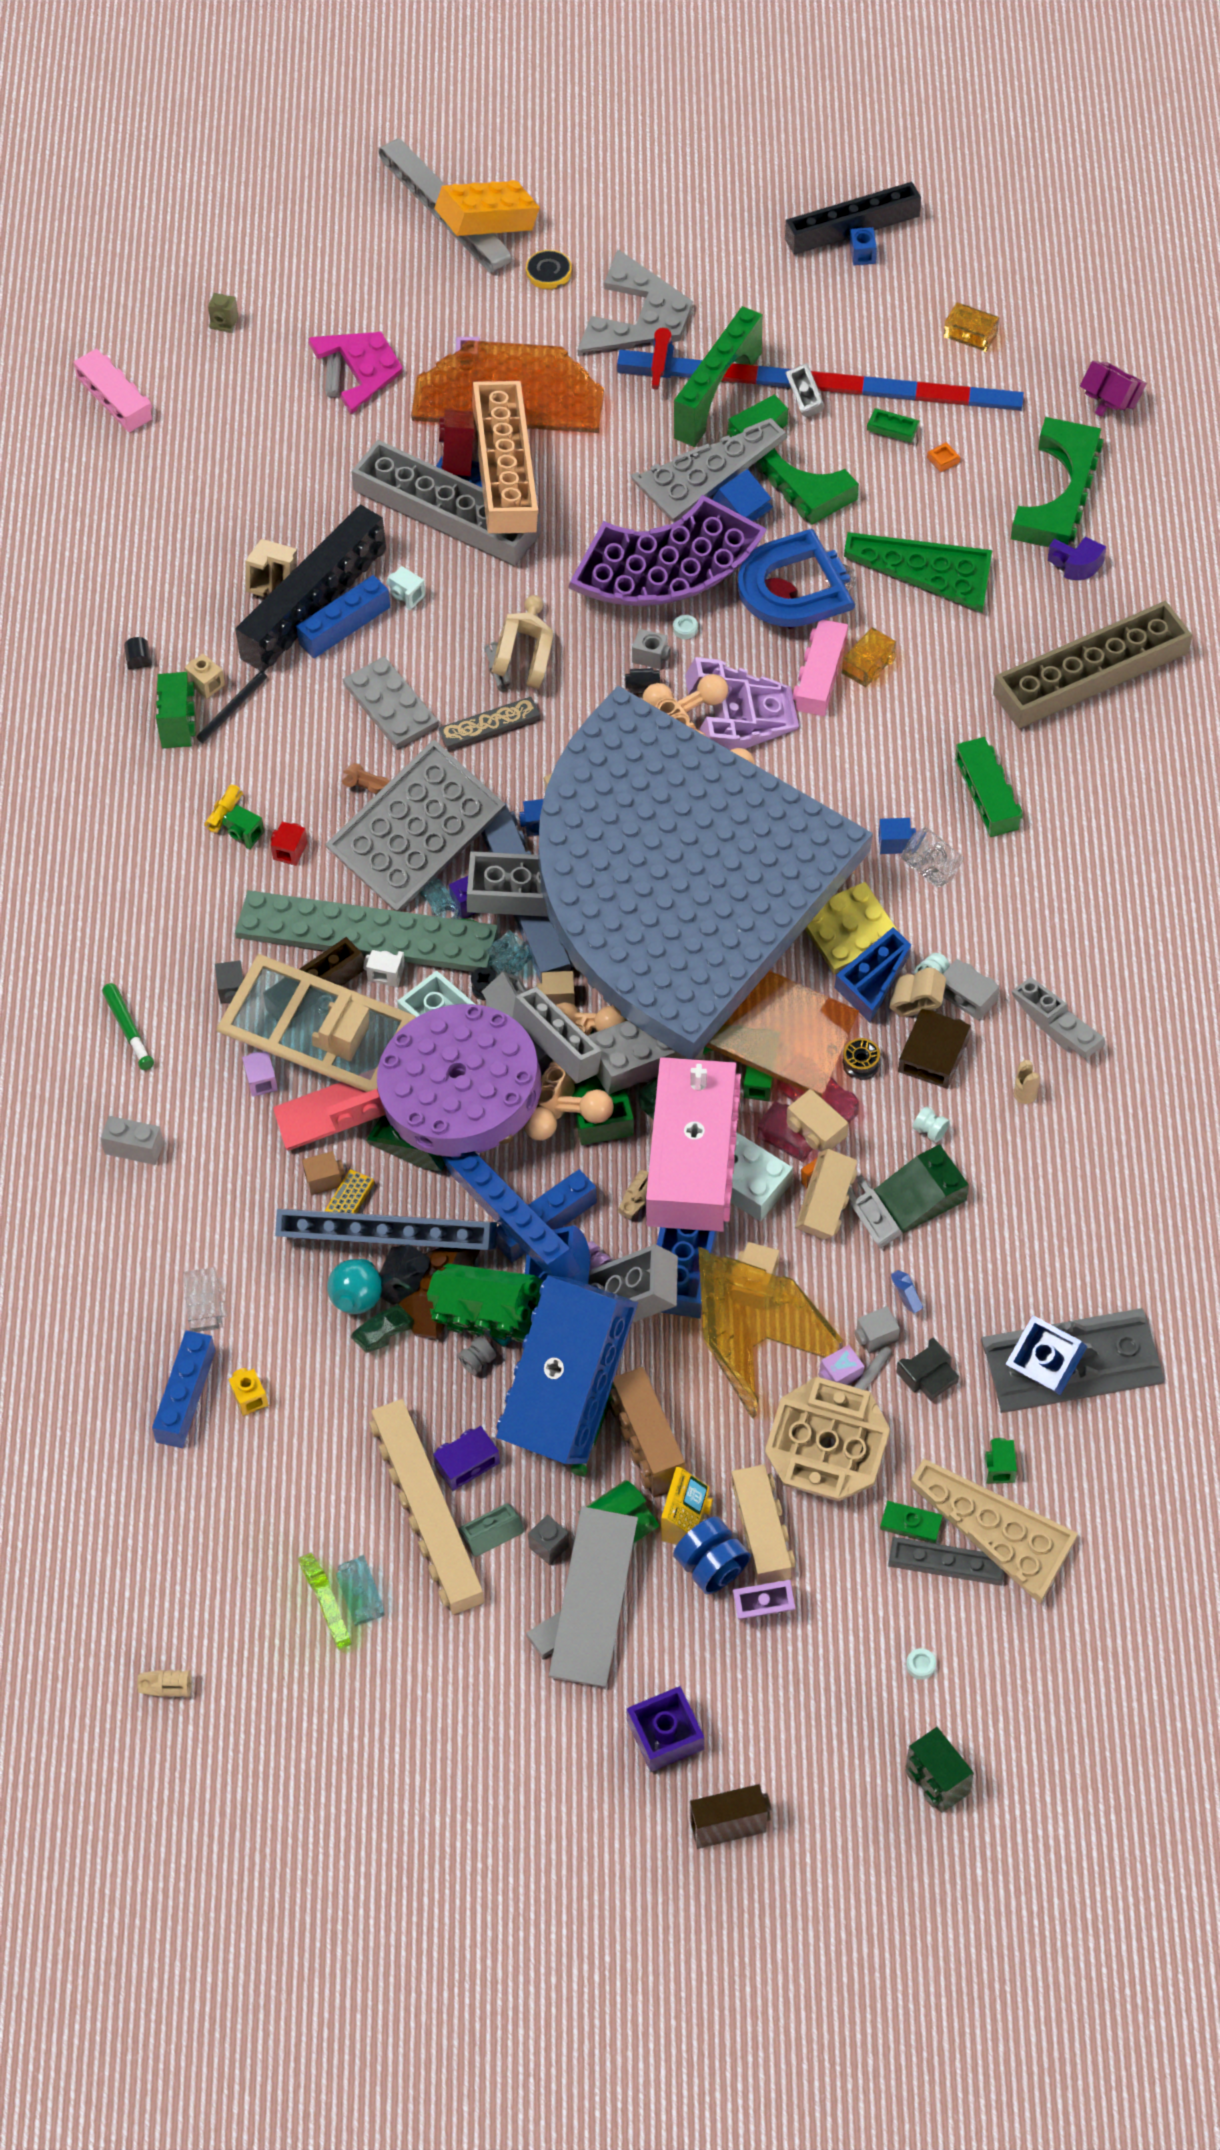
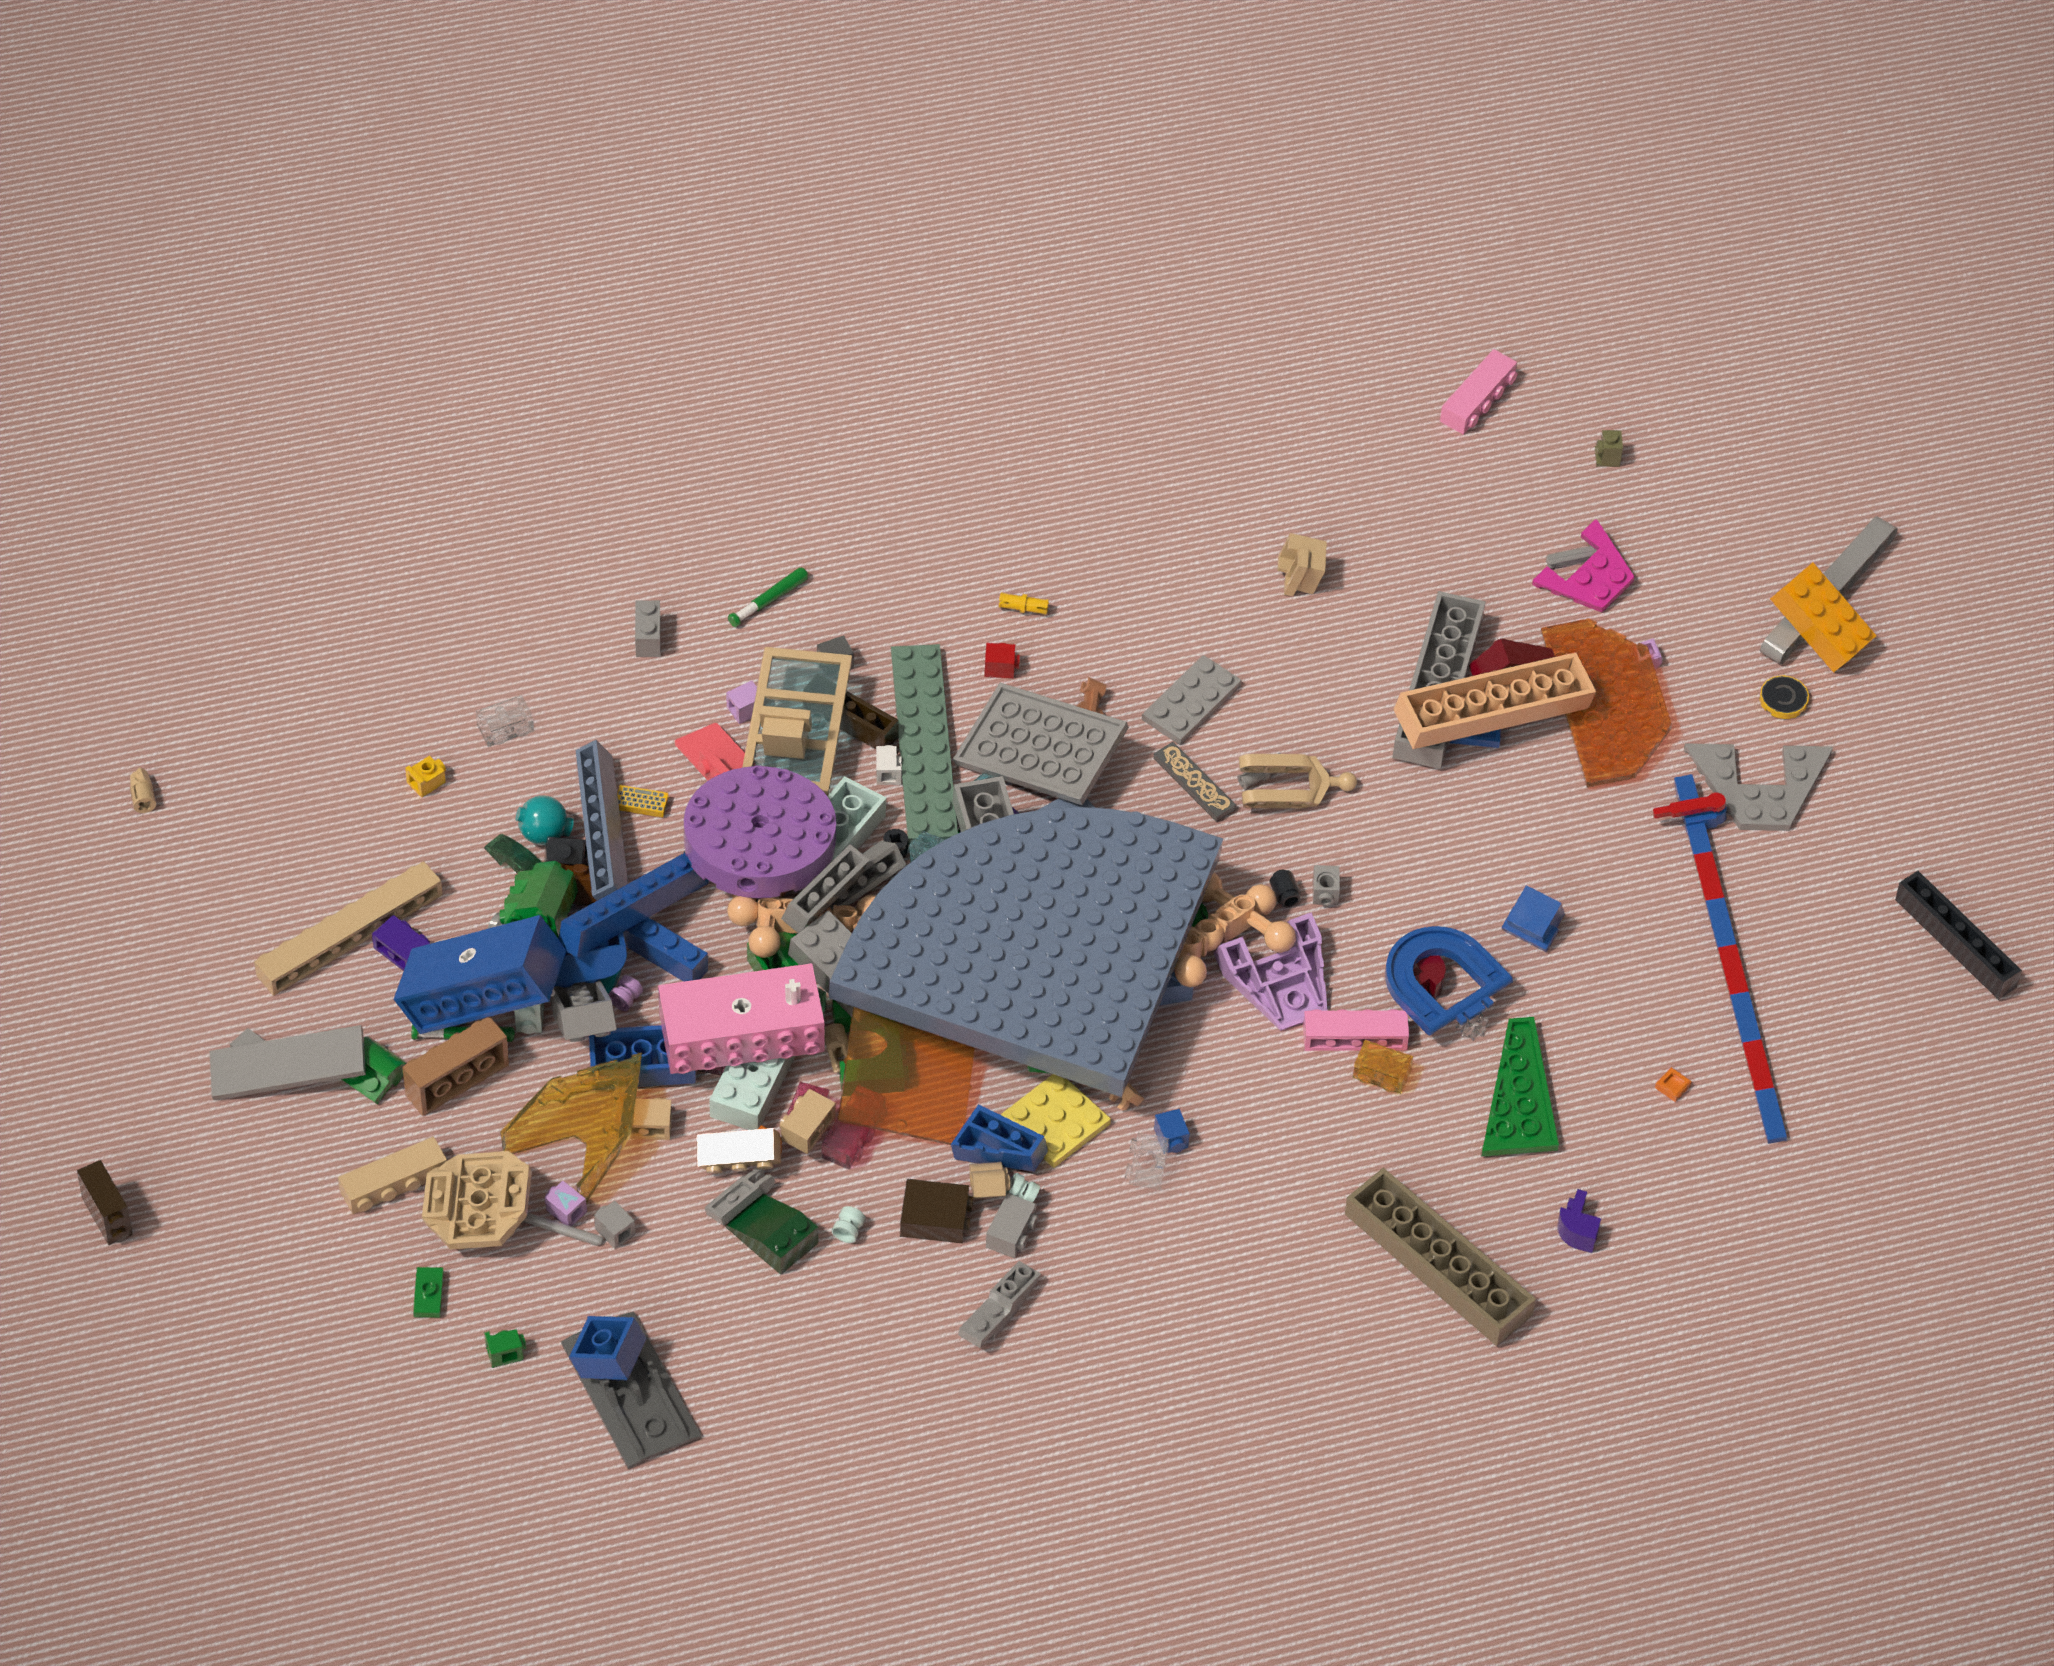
camera: 70 degrees right, 5 degrees down
black brick [124,637,152,670] -> none
blue brick [152,1330,216,1448] -> none
green wedge [156,672,196,749] -> none
tan brick [184,653,225,699] -> none
black bar [196,671,267,743] -> none
green brick [222,805,264,850] -> none
black brick [235,504,386,672] -> none
blue brick [296,575,391,659] -> none
clear neon green beam [298,1552,352,1650] -> none
medium nougat brick [302,1151,345,1195] -> none
clear light blue hinge [336,1555,385,1626] -> none
light aqua brick [386,566,426,610] -> none
sand green slope [458,1503,524,1557] -> none
dark grey brick [528,1514,569,1565] -> none
medium lavender brick [568,495,767,606] -> none
dark purple brick [626,1686,704,1772] -> none
light grey wing [630,418,787,523] -> none
yellow slope [661,1467,713,1545] -> none
light aqua tile [673,615,698,640] -> none
blue wheel [673,1516,751,1594] -> none
green arch [674,306,763,447] -> none
green arch [727,394,859,525] -> none
lavender brick [733,1580,795,1620] -> none
light grey brick [785,363,825,417] -> none
black wheel [842,1038,880,1080] -> none
blue brick [850,227,877,266] -> none
green plate [867,408,920,443] -> none
dark grey tile [888,1537,1004,1586] -> none
slope [891,1270,923,1313] -> none
pearl dark grey piece [896,1337,959,1401] -> none
dark green brick [905,1726,974,1813] -> none
light aqua tile [906,1648,936,1680] -> none
tan wing [910,1458,1078,1604] -> none
clear yellow brick [944,302,999,352] -> none
green brick [955,736,1023,837] -> none
green arch [1011,417,1104,547] -> none
tan hinge [1013,1060,1040,1104] -> none
magenta brick [1079,360,1147,417] -> none

